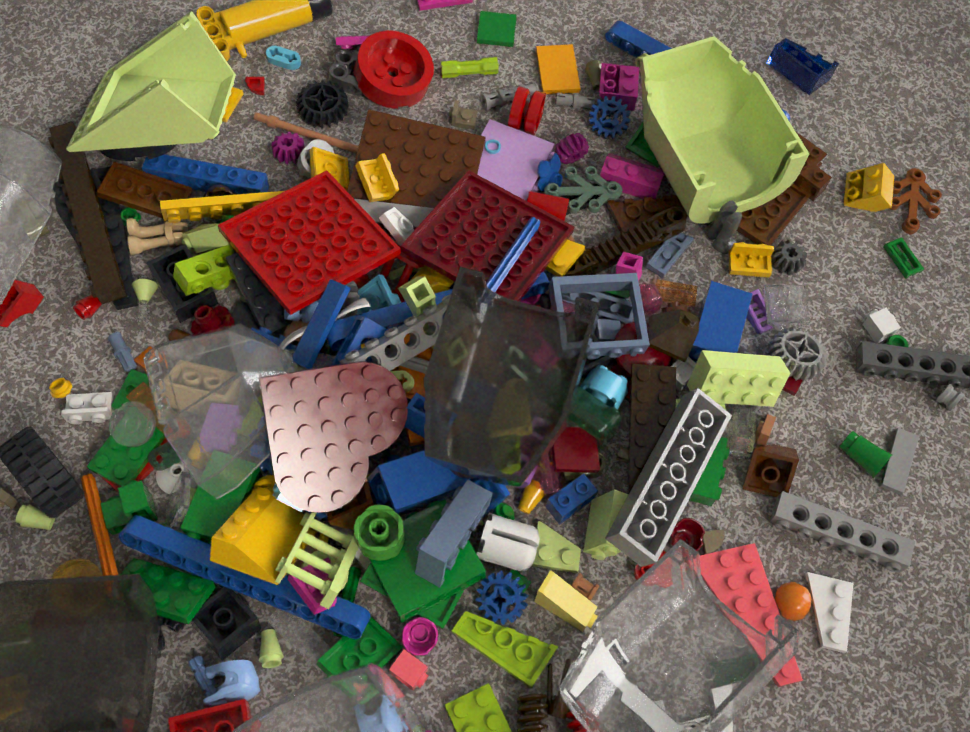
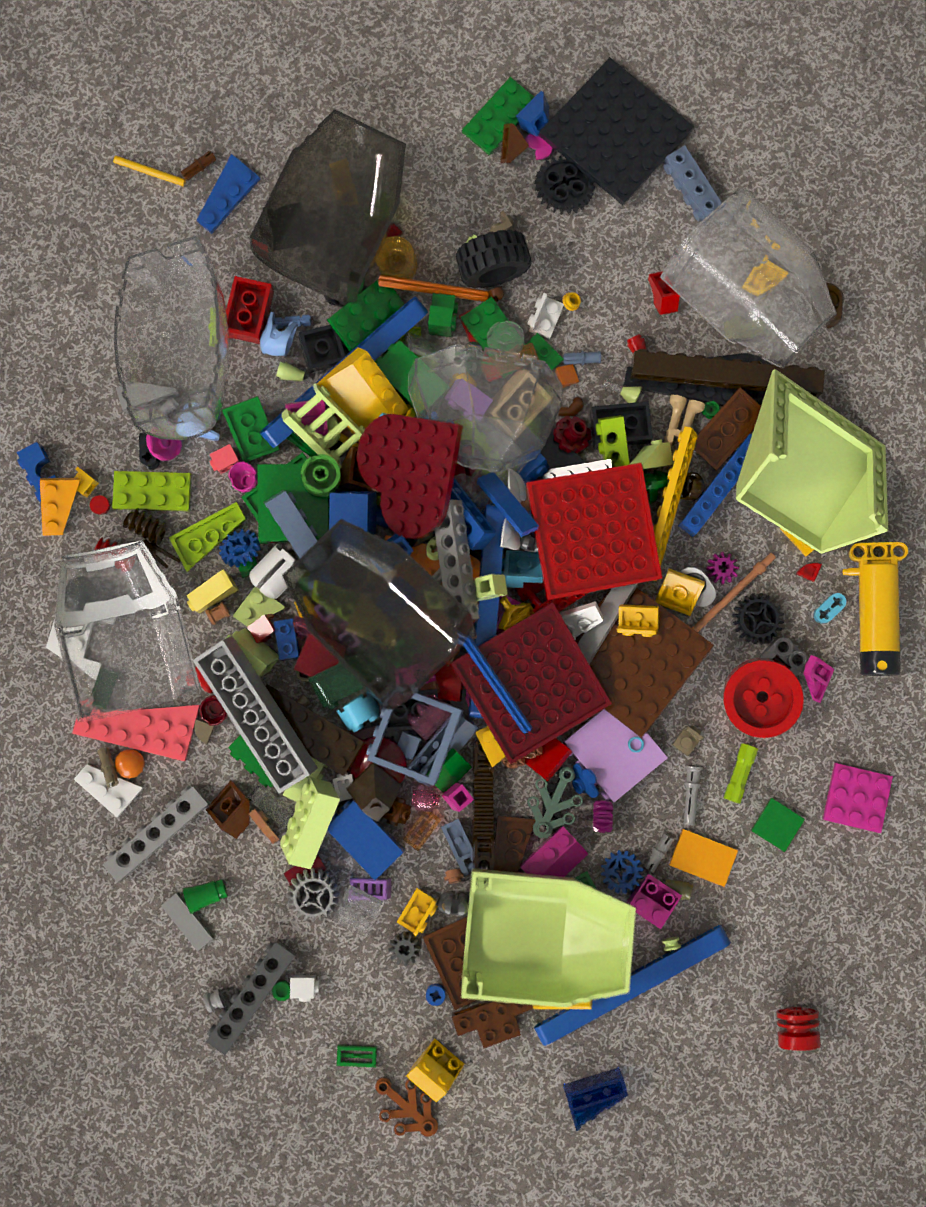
camera: 120 degrees right, 20 degrees up
red wheel [508,86,546,135] -> none
none -> dark tan pin [97,747,119,787]
none -> panel [247,614,275,643]
none -> blue wheel [426,983,445,1006]
none -> nougat plate [444,869,464,884]
none -> reddish brown hinge [488,286,504,302]

